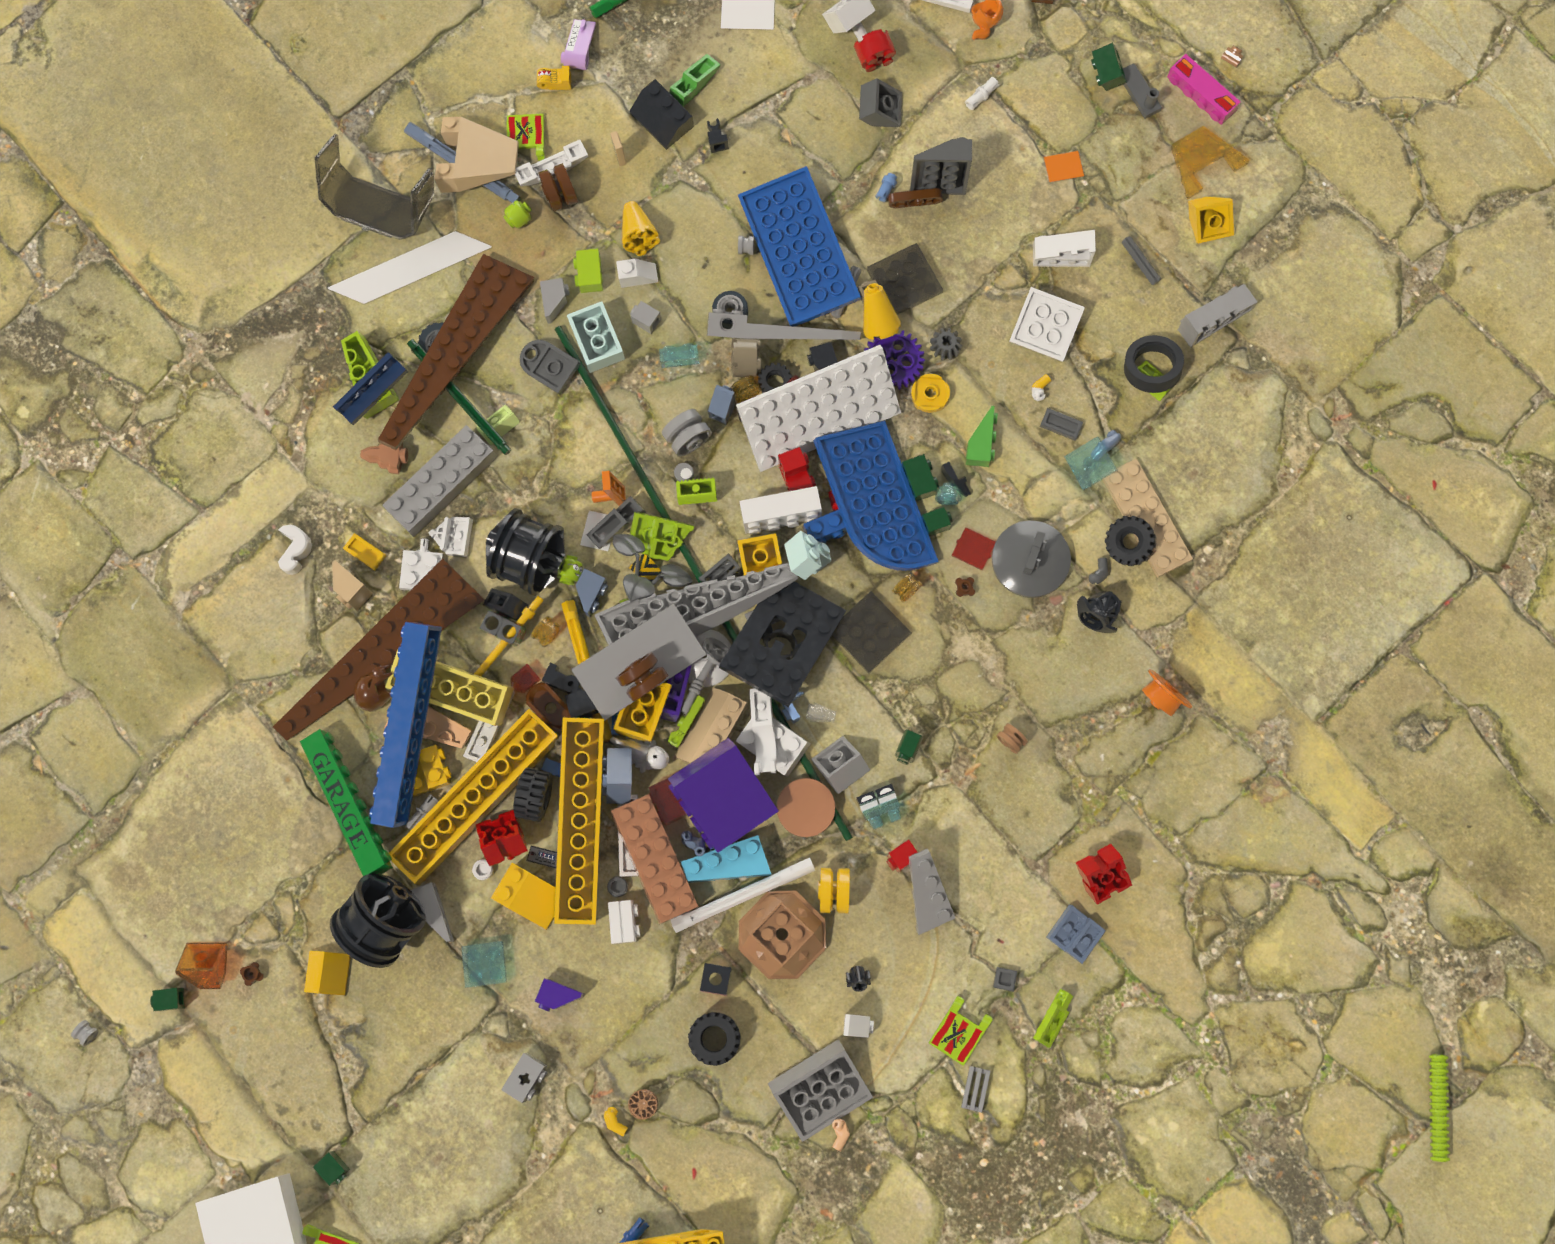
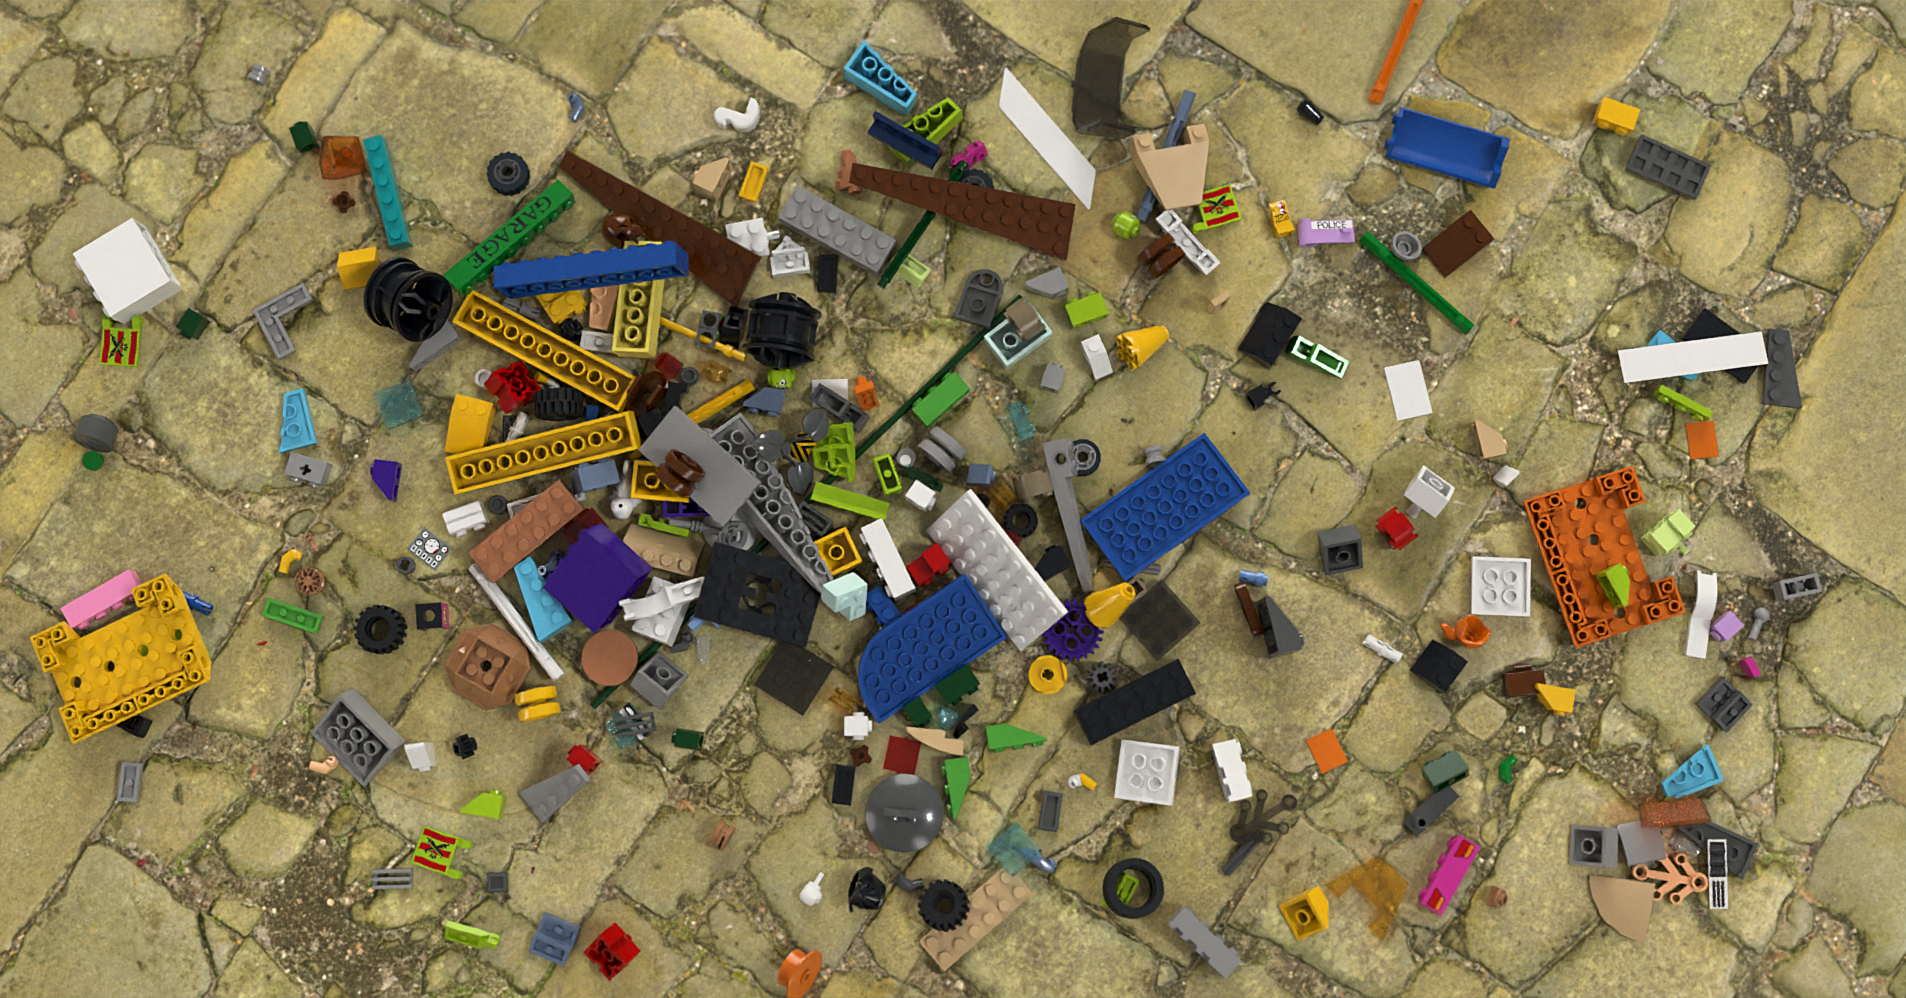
camera: 75 degrees right, 5 degrees up
none -> light grey plate [253,283,313,360]
none -> bright green plate [262,597,324,634]
none -> medium azure wing [279,388,318,454]
none -> teal brick [363,135,413,251]
none -> dark grey bush [396,556,416,574]
none -> sticker [407,527,452,570]
none -> lime slope [460,789,507,819]
none -> black wheel [486,152,530,196]
none -> white pin [505,411,531,442]
none -> arm [534,372,560,388]
none -> black gear [558,318,584,342]
none -> sand blue arm [568,93,584,122]
none -> dark grey tile [614,712,656,738]
none -> dark grey arm [669,630,694,654]
none -> dark grey plate [680,367,699,386]
none -> white piece [799,872,824,906]
none -> lime fence [811,482,890,521]
none -> black tile [817,254,839,293]
none -> black plate [831,764,856,806]
none -> medium azure wedge [843,40,917,117]
none -> white brick [844,712,872,740]
none -> clear green wing [905,463,944,492]
none -> white brick [905,480,937,513]
none -> tan slope [906,727,964,756]
none -> bright green brick [912,372,970,429]
none -> bright green slope [942,757,971,819]
none -> dark pink hinge [949,140,988,171]
none -> dark tan brick [1004,296,1046,341]
none -> black brick [1073,659,1196,746]
none -> clear smoke plant [1230,789,1297,845]
none -> black cone [1296,98,1324,125]
none -> black slope [1410,639,1468,694]
none -> green arm [1498,754,1518,784]

